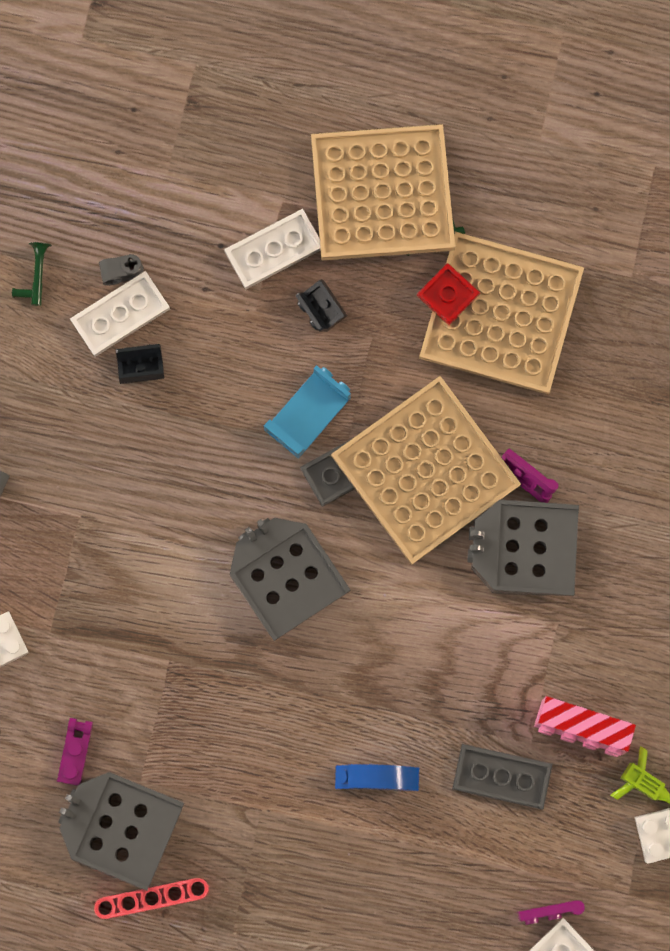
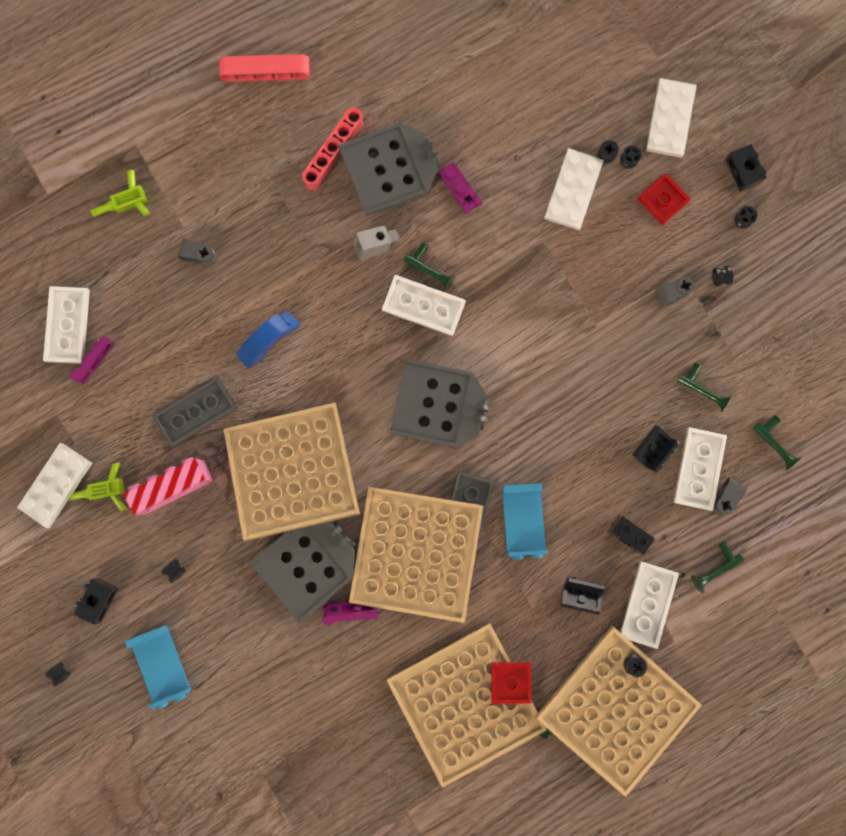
camera: 140 degrees right, 5 degrees up
none -> black wheel [161,559,186,584]
none -> dark grey piece [178,239,217,266]
none -> tan plate [223,403,360,541]
none -> light grey torso [353,226,399,262]
none -> white plate [382,275,466,336]
none -> dark green piece [404,243,455,291]
none -> black brick [607,516,655,555]
none -> black wheel [623,654,647,677]
none -> dark green piece [677,363,732,412]
none -> dark green piece [691,542,744,593]

